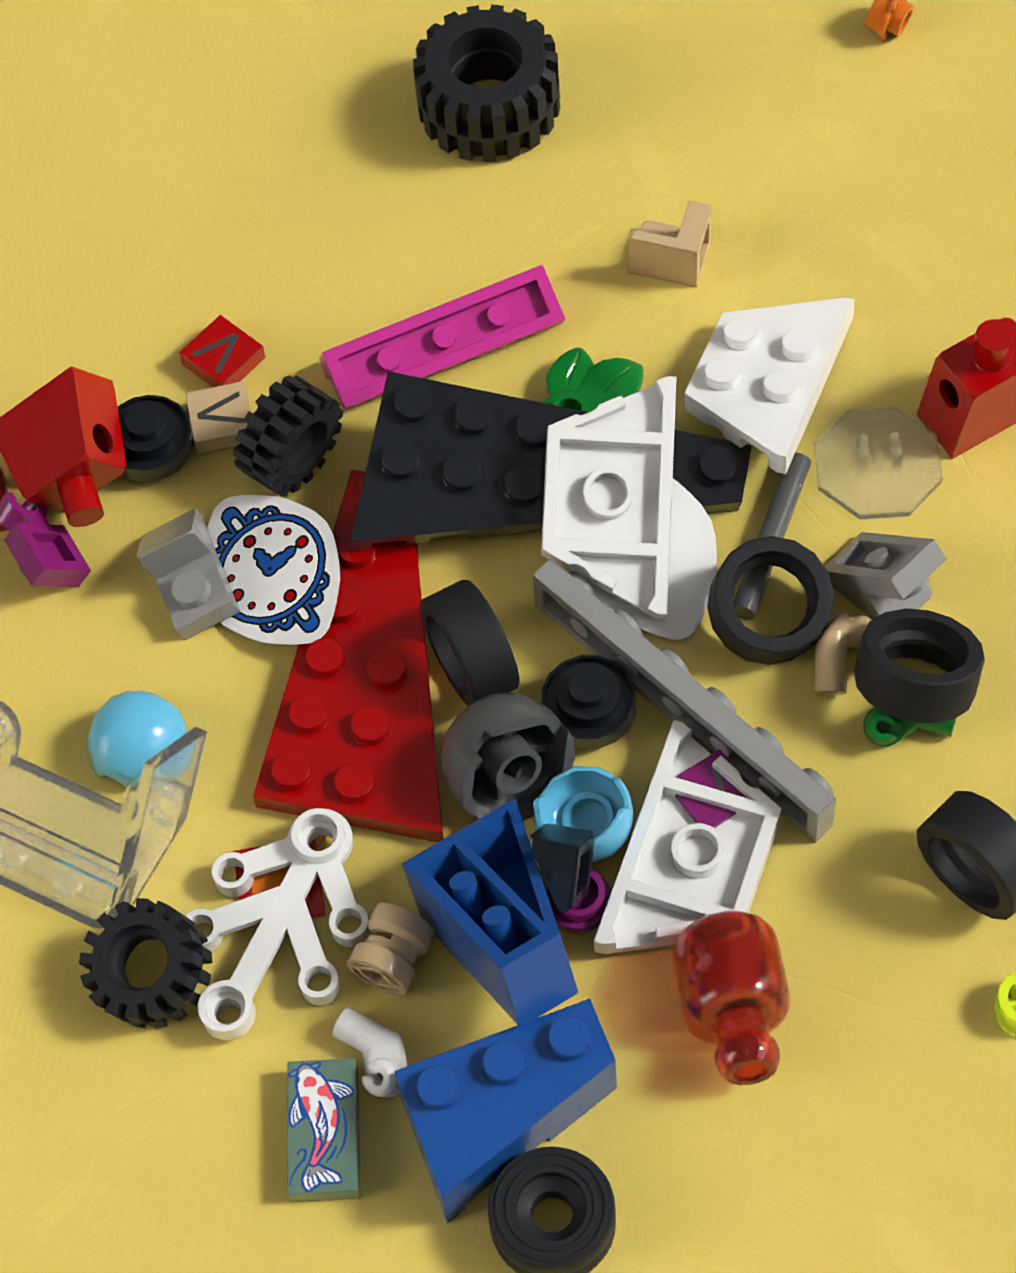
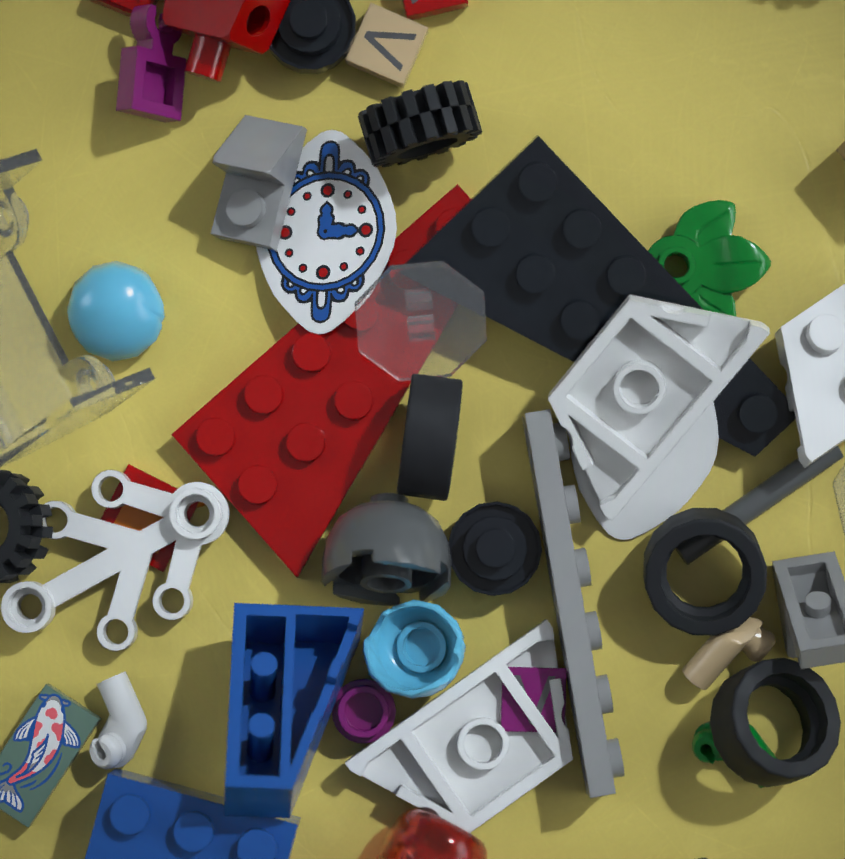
camera: 25 degrees right, 25 degrees up
dark pink hinge [319,264,566,411] -> none
tan wheel [346,903,436,996] -> none
black slope [529,824,595,912] -> none
none -> clear piece [355,261,487,382]

